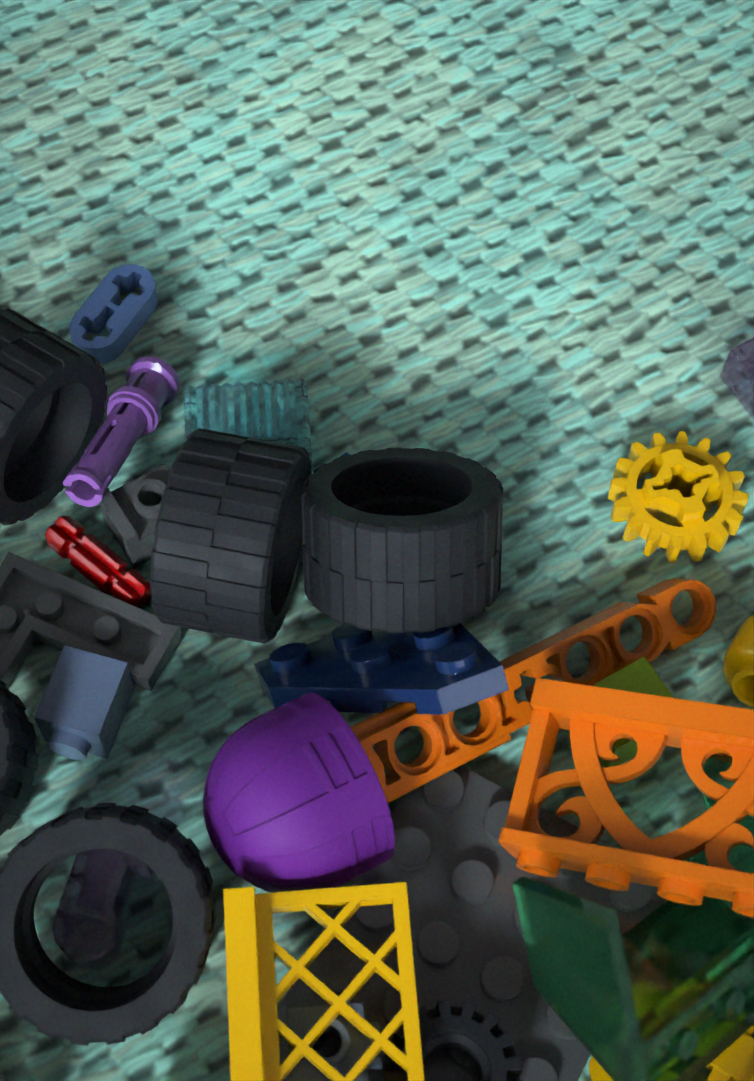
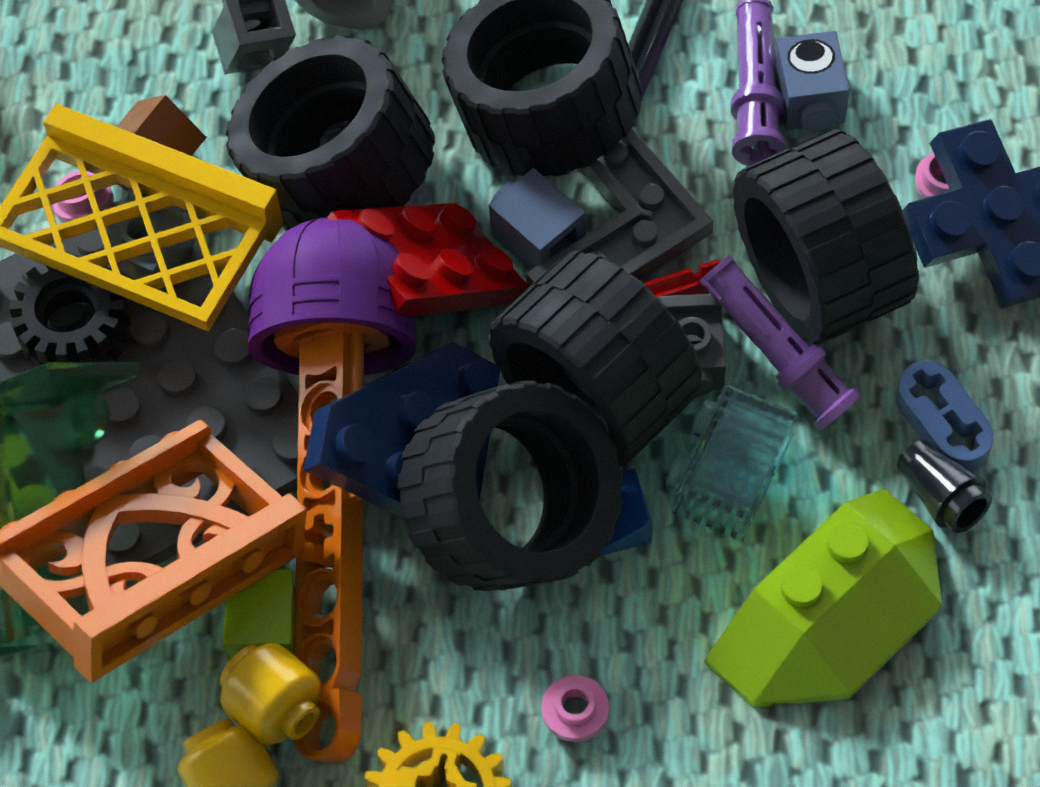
camera: 125 degrees right, 0 degrees up
none -> yellow head [219,643,321,745]
none -> red plate [326,202,529,317]
none -> bright pink plate [542,675,609,742]
none -> lime wedge [704,488,942,707]
none -> black cone [897,440,992,533]

